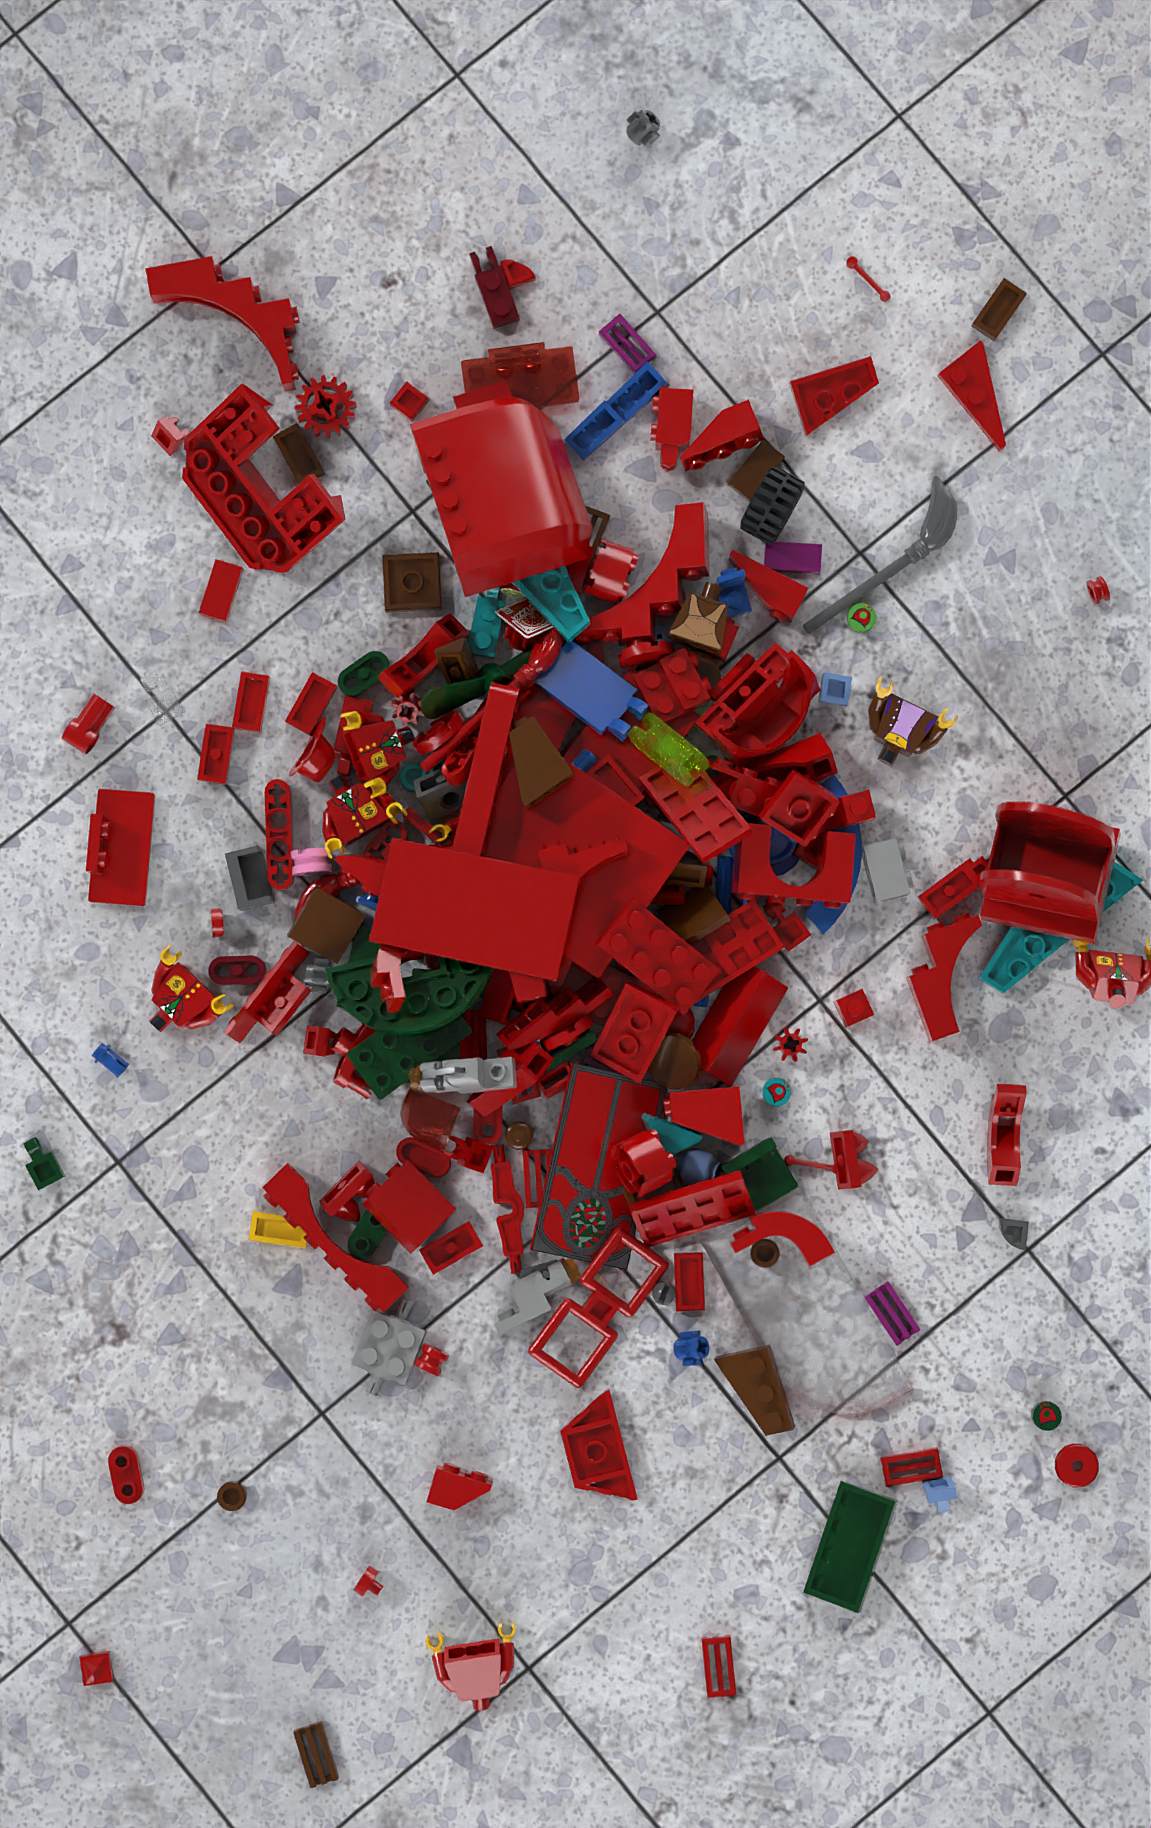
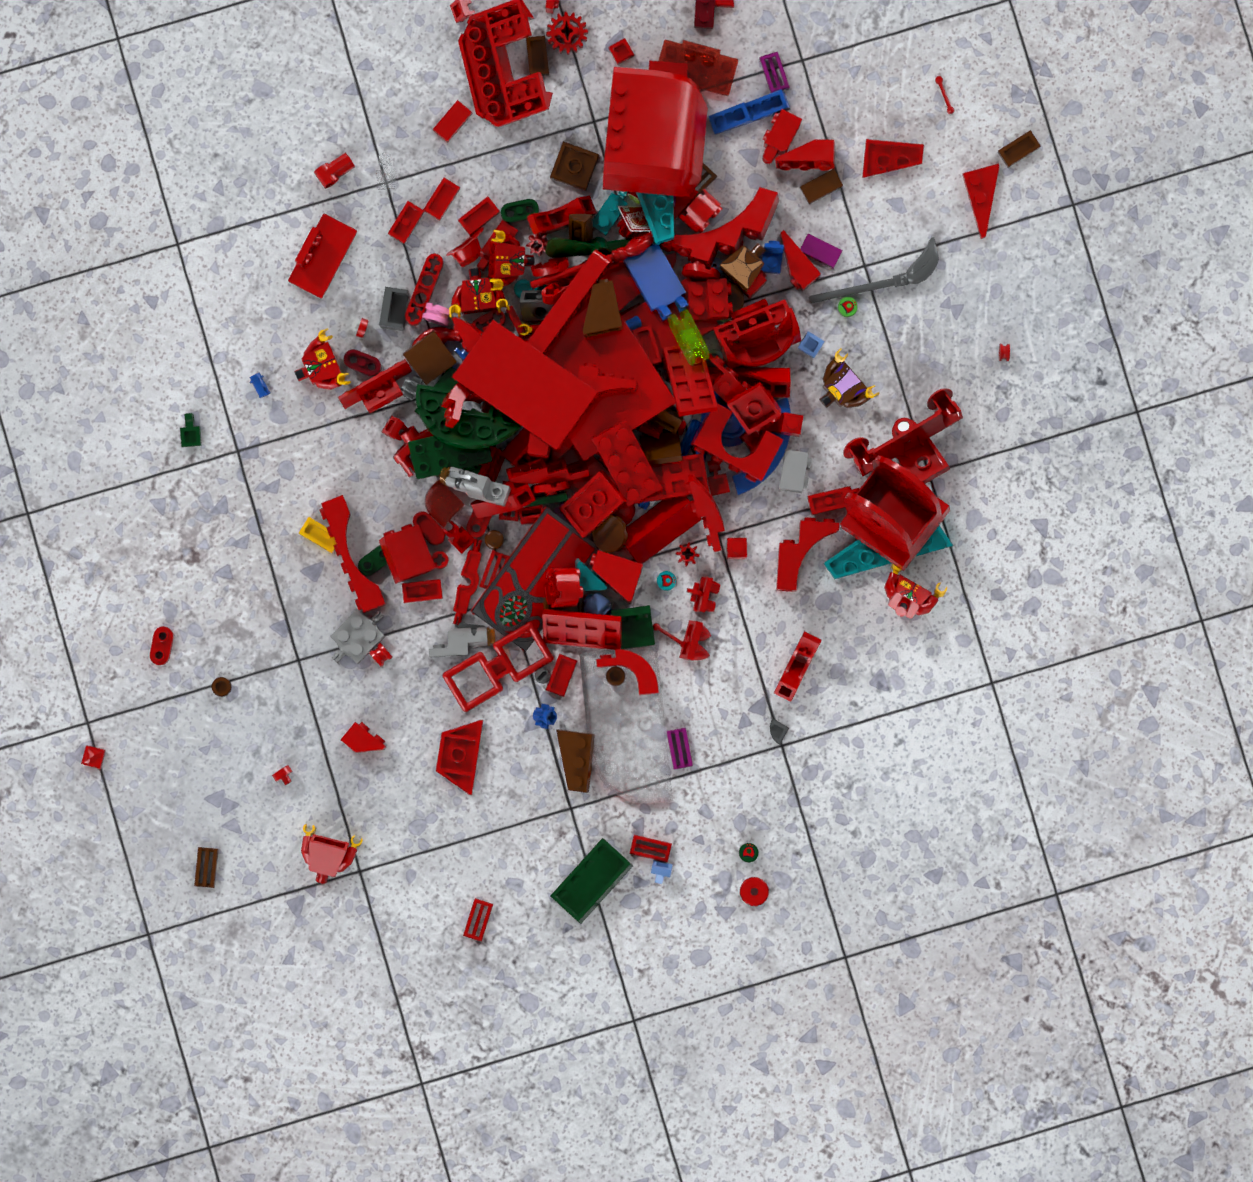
camera: 25 degrees right, 0 degrees up
red tile [319,1160,375,1222] -> none
black tyre [740,466,805,545] -> none
none -> red bush [431,551,449,569]
none -> red slope [686,475,725,552]
none -> red hips [686,577,721,612]
none -> red piece [843,388,963,484]

